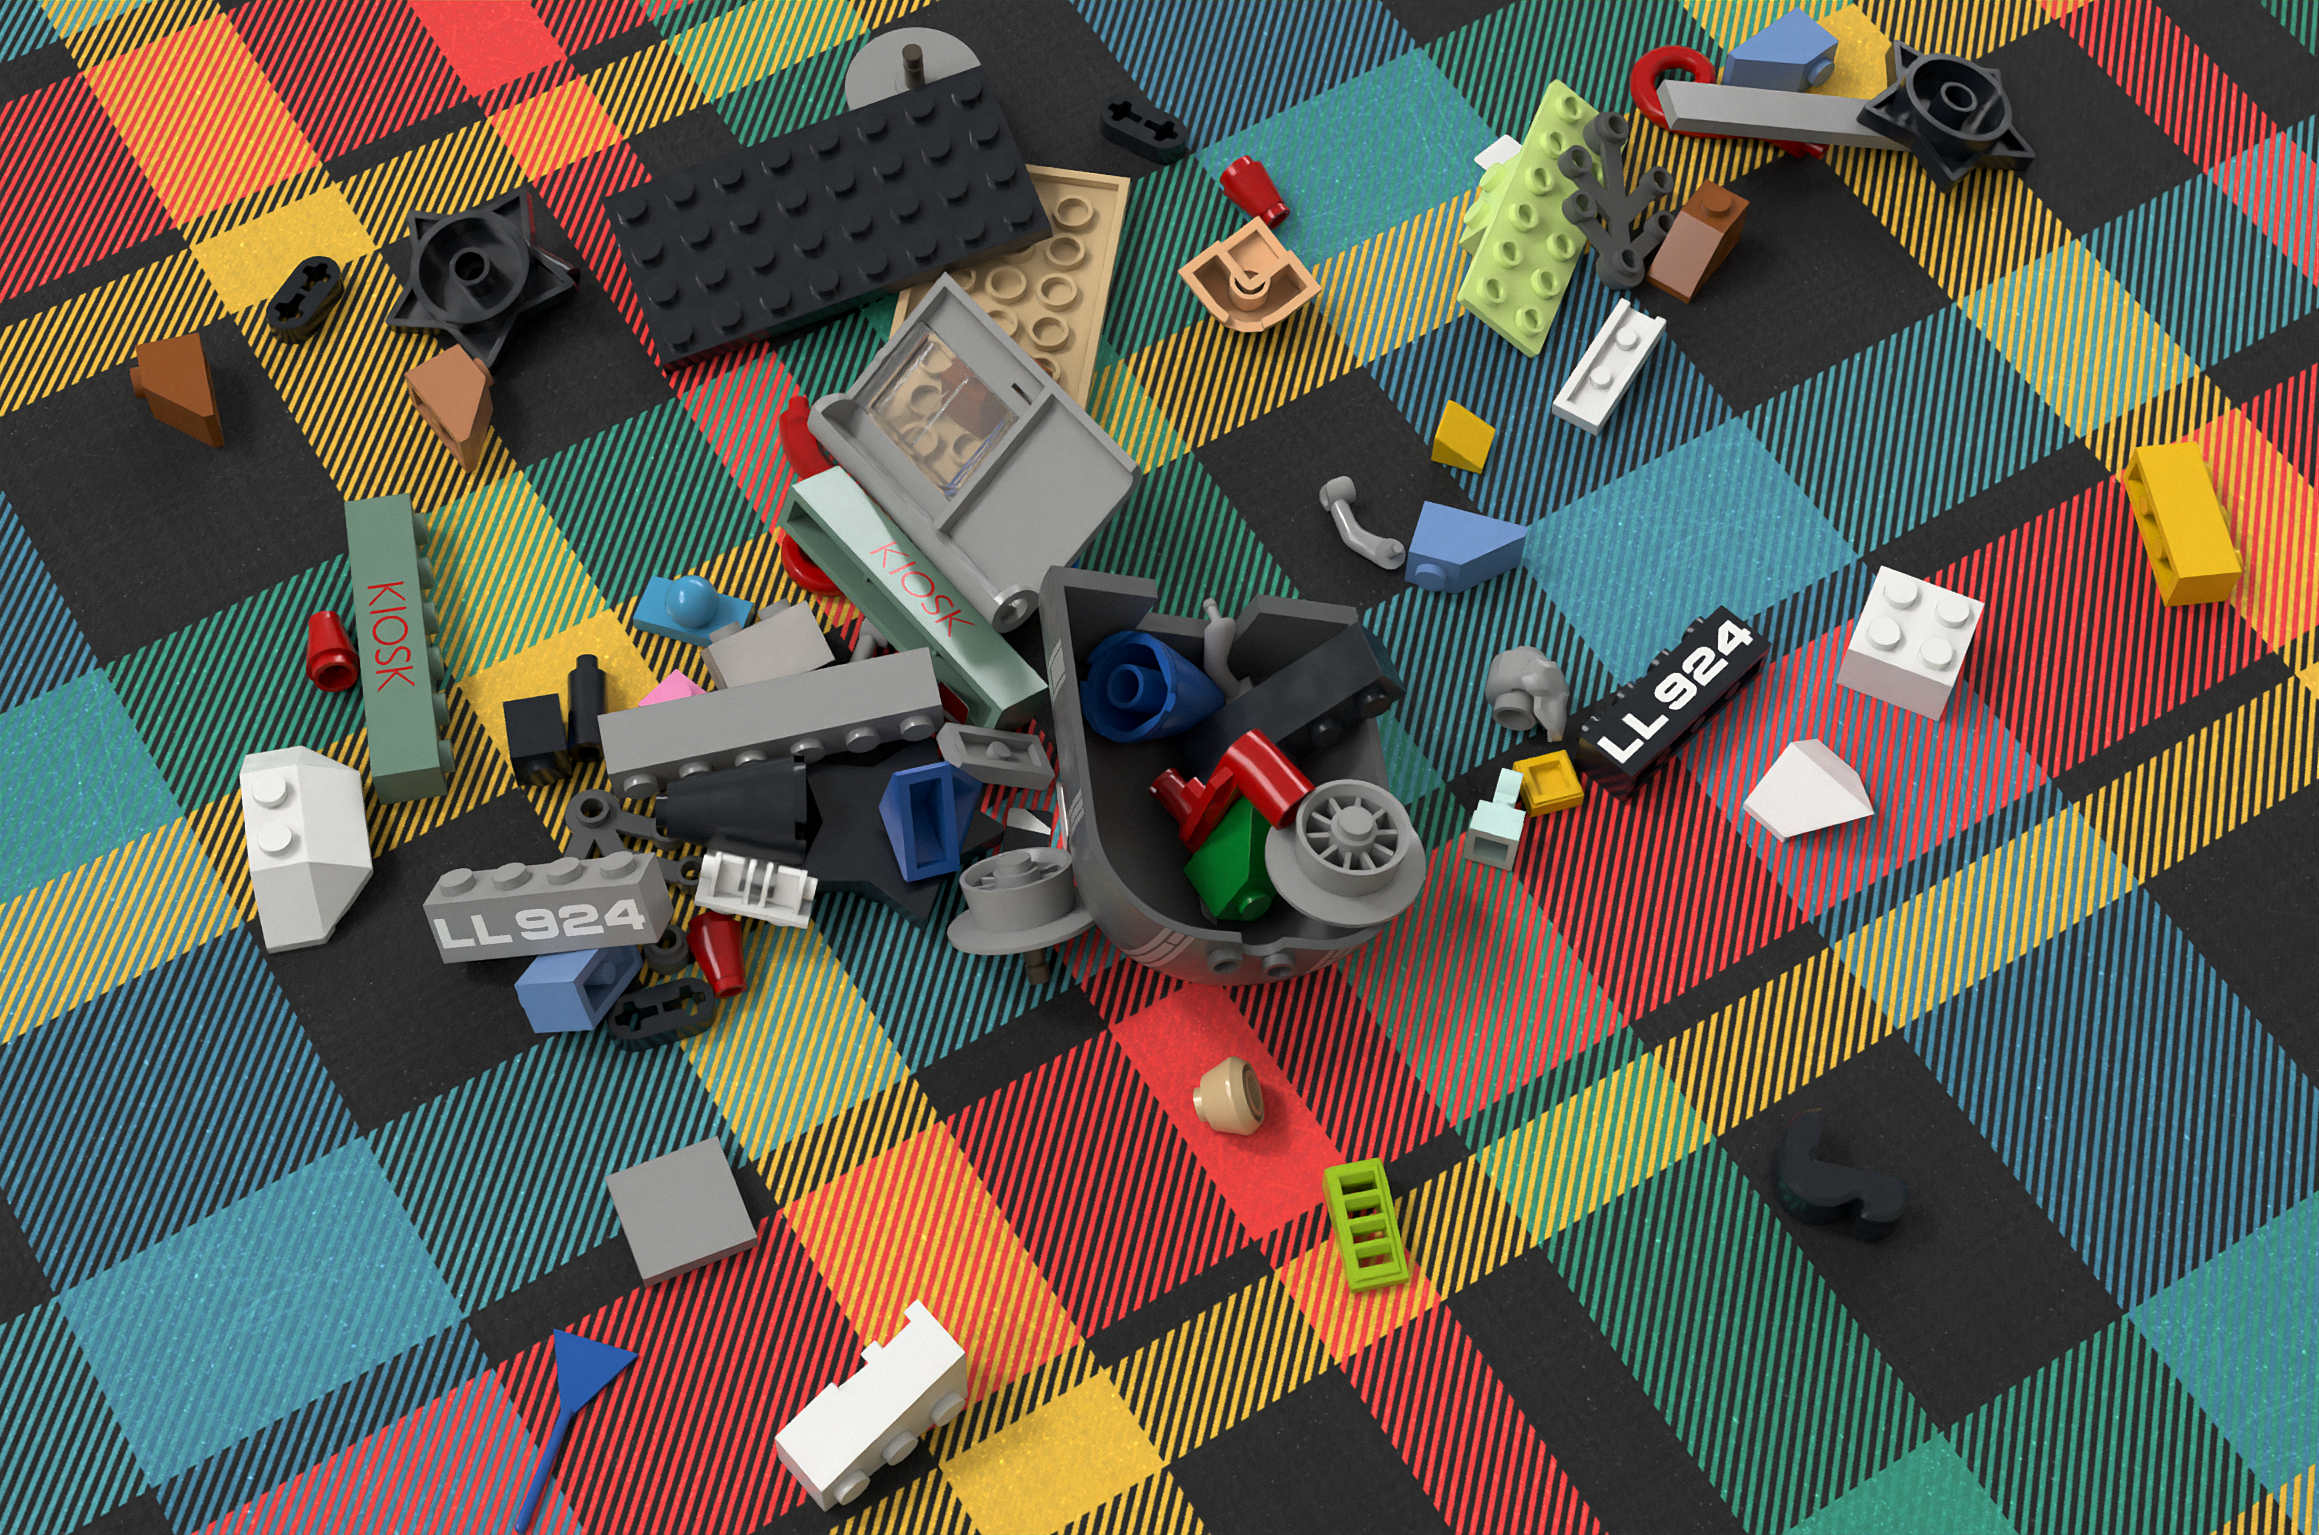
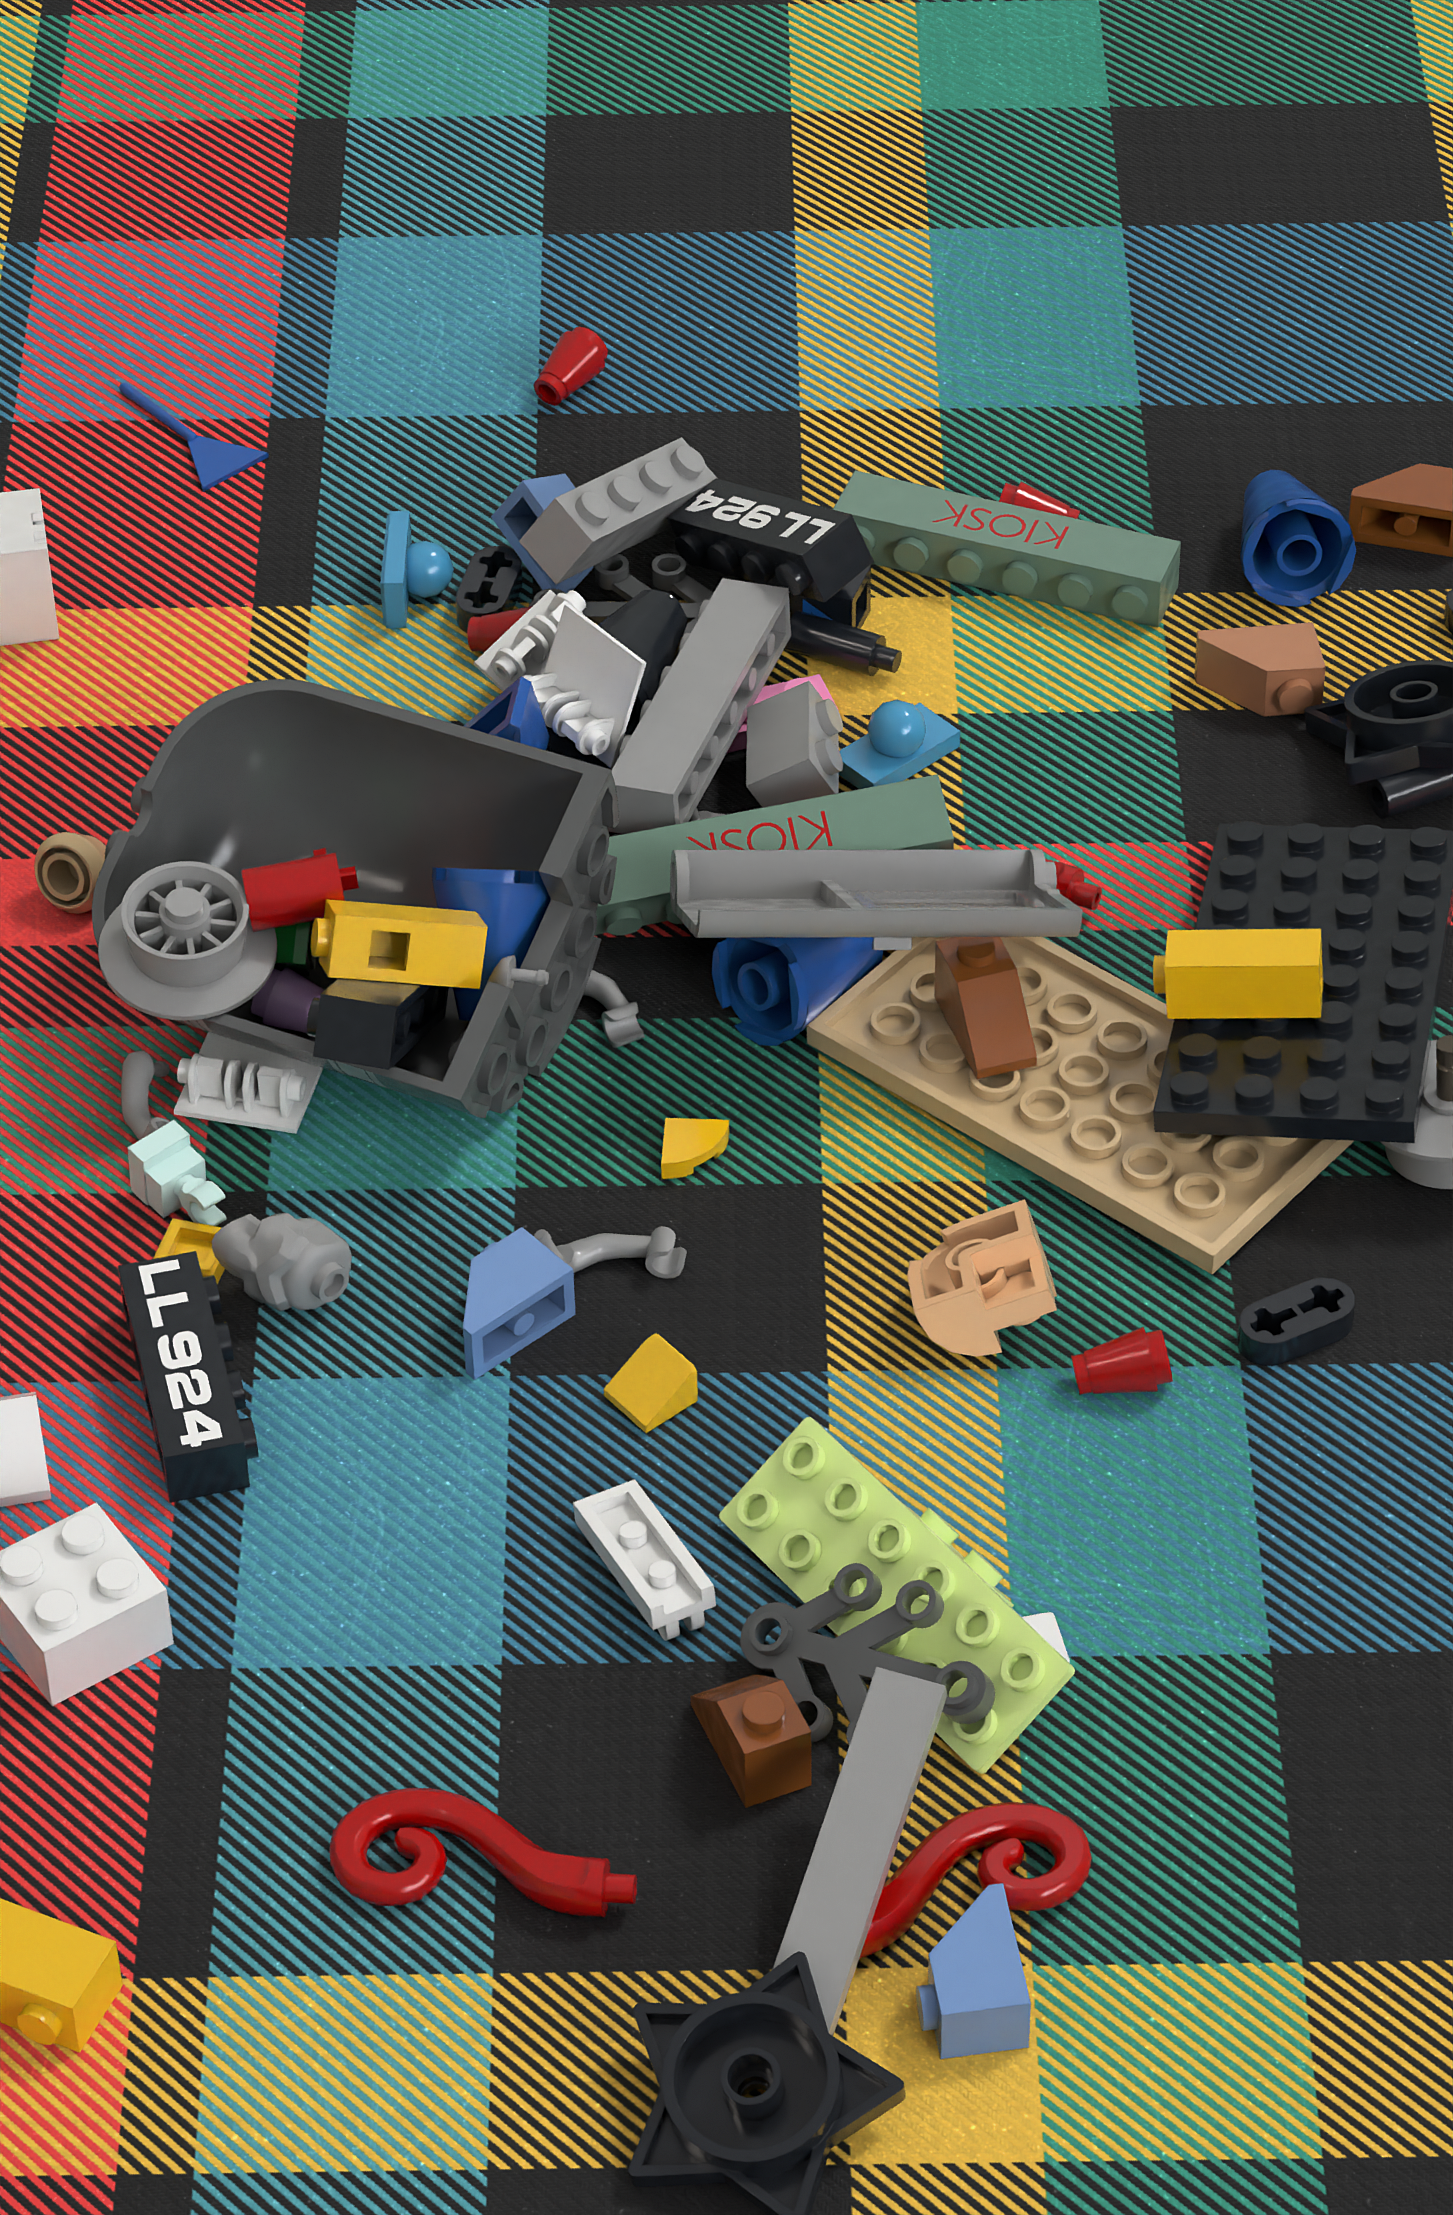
camera: 125 degrees right, 15 degrees down
white wedge [239,746,373,954] -> none
light grey tile [605,1136,759,1288] -> none
none -> light grey piece [121,1051,171,1140]
none -> yellow brick [311,899,488,989]
none -> red plant [329,1788,637,1917]
none -> dark azure tile [380,511,454,628]
none -> white hinge [523,603,646,768]
none -> red cone [533,327,608,406]
none -> yellow tile [661,1118,729,1179]
none -> black brick [667,478,874,603]
none -> yellow brick [1153,929,1323,1019]
none -> blue cone [1240,470,1356,607]

